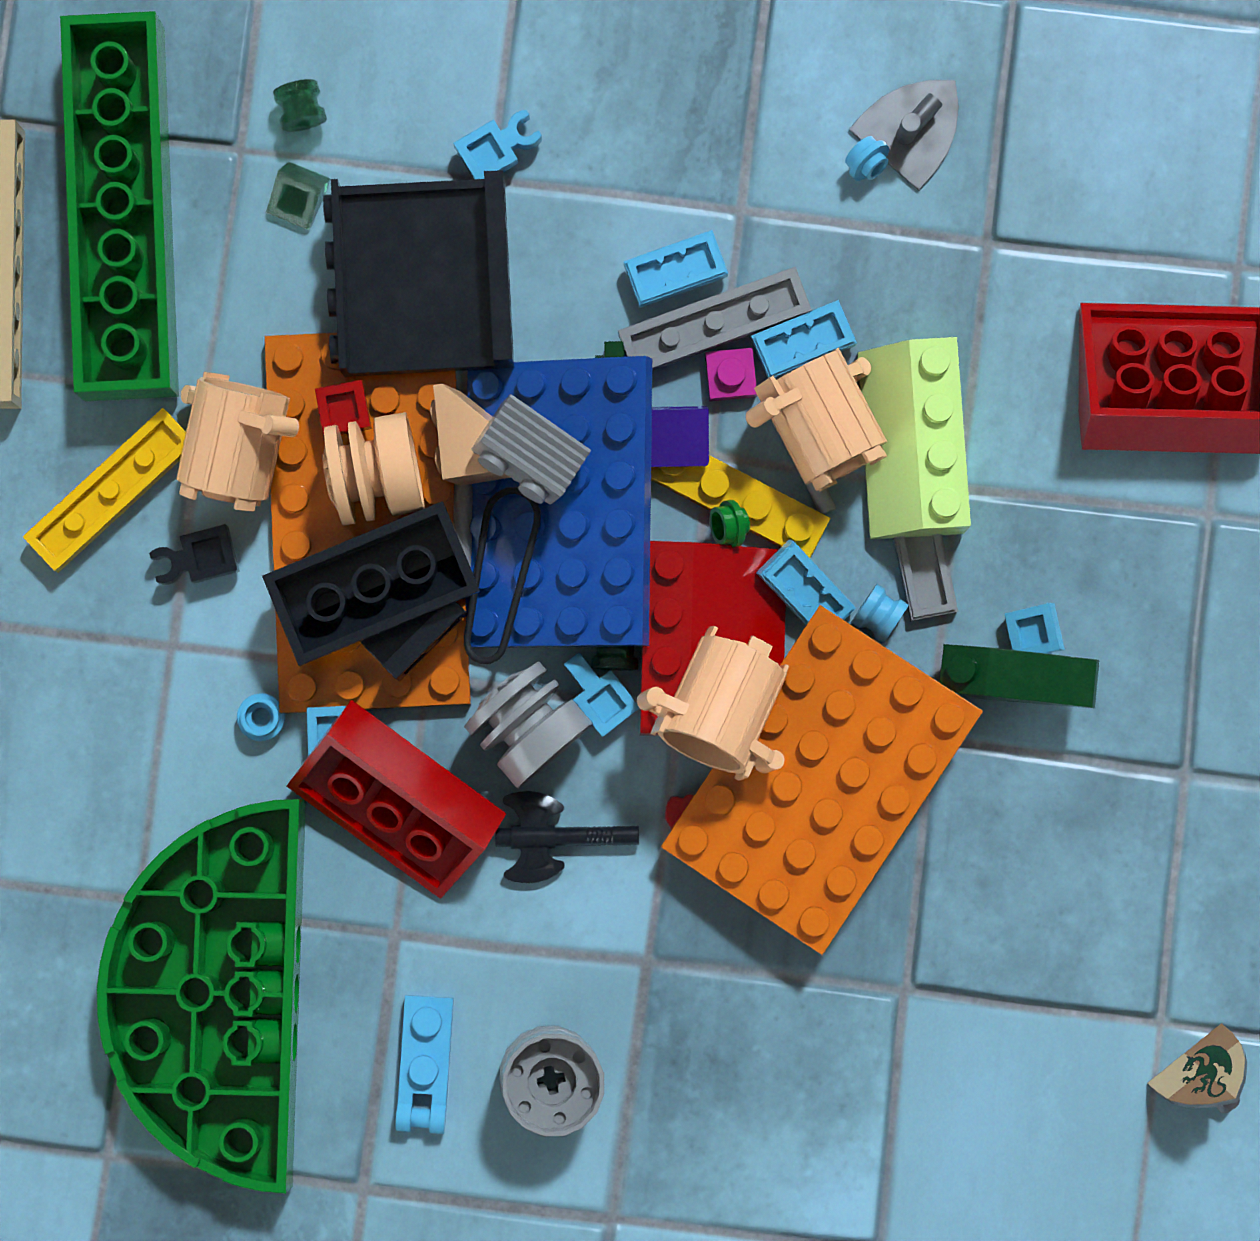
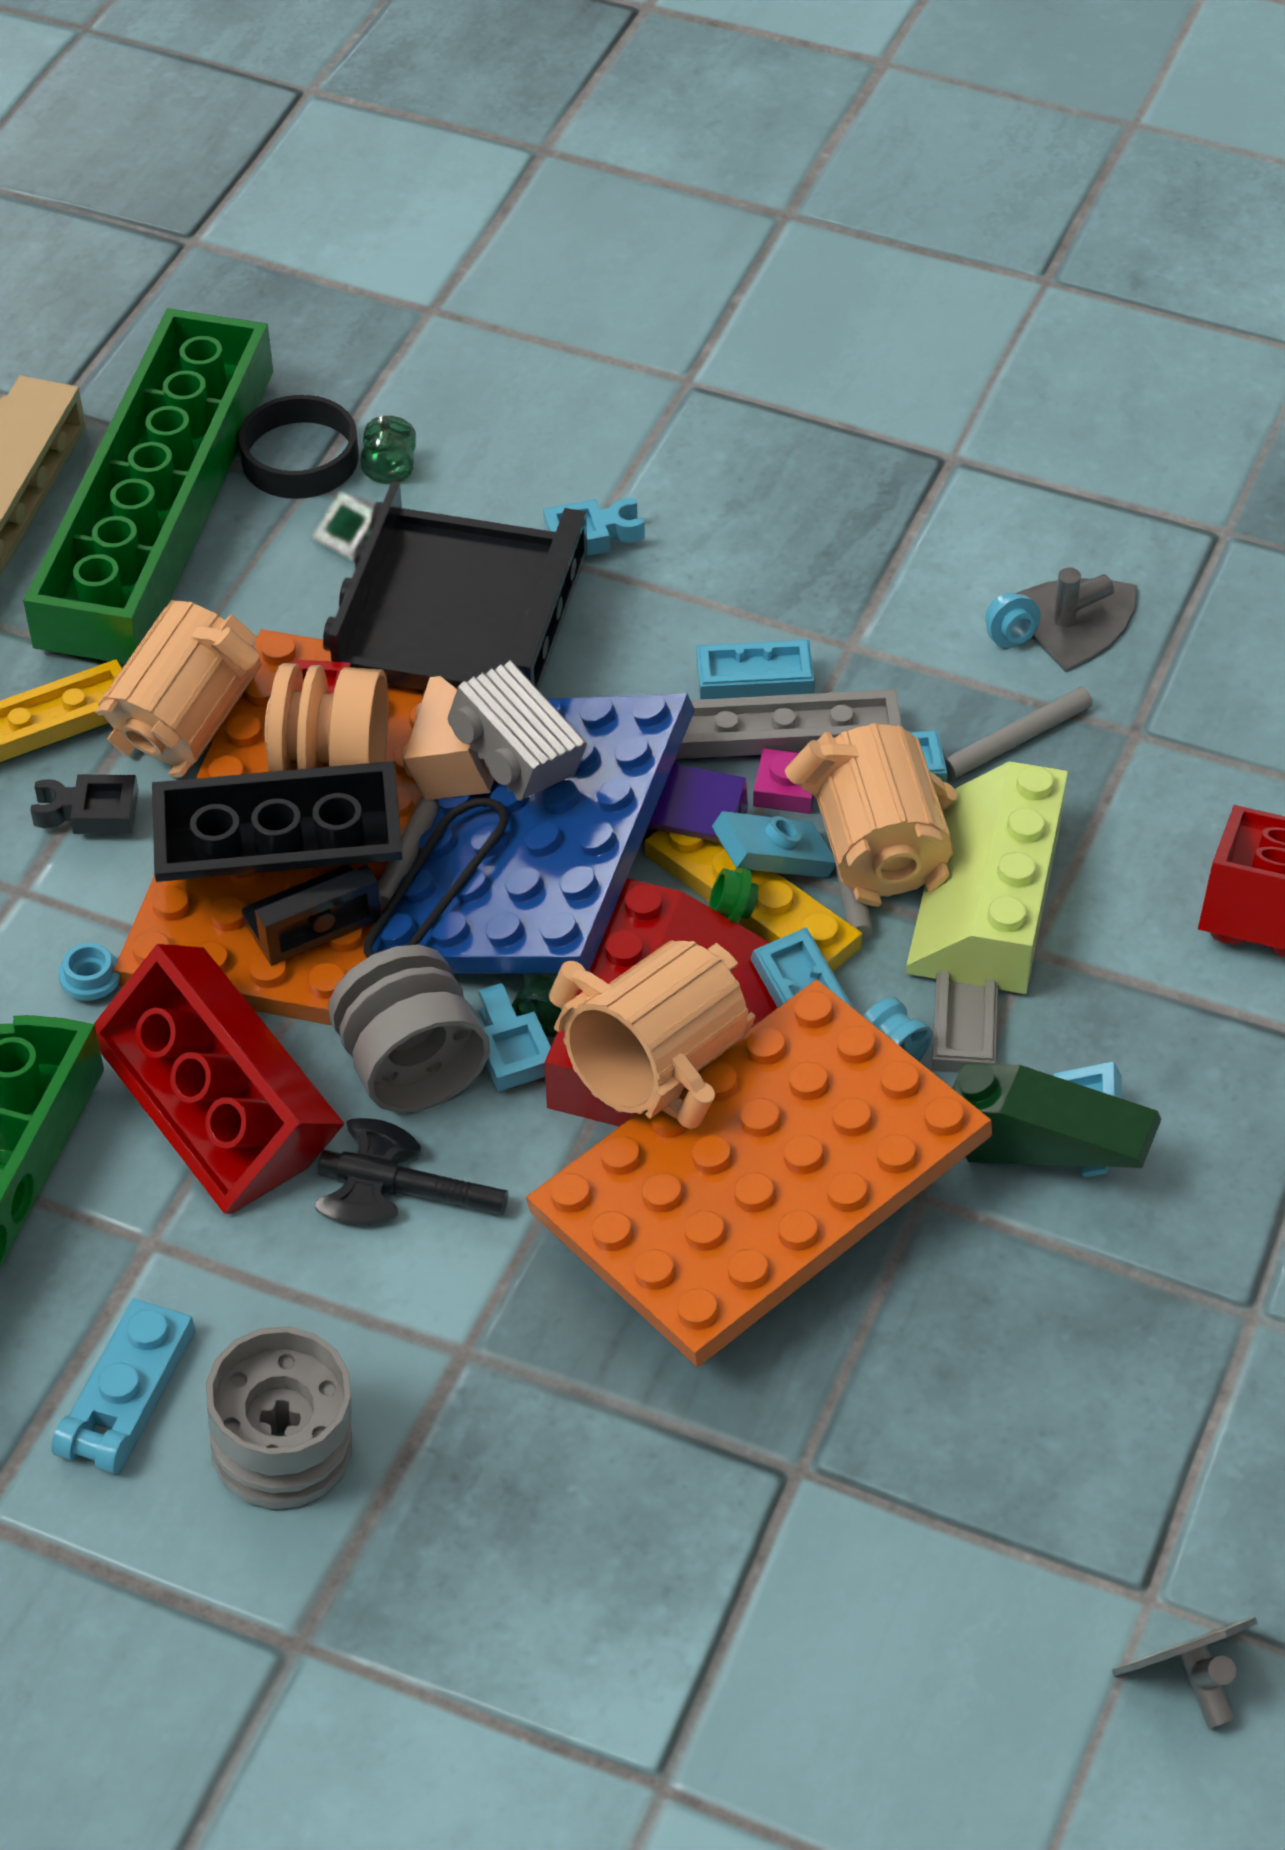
camera: 20 degrees right, 35 degrees down
none -> black tyre [238,395,359,499]
none -> medium azure plate [712,811,836,878]
none -> light grey bar [944,687,1092,780]

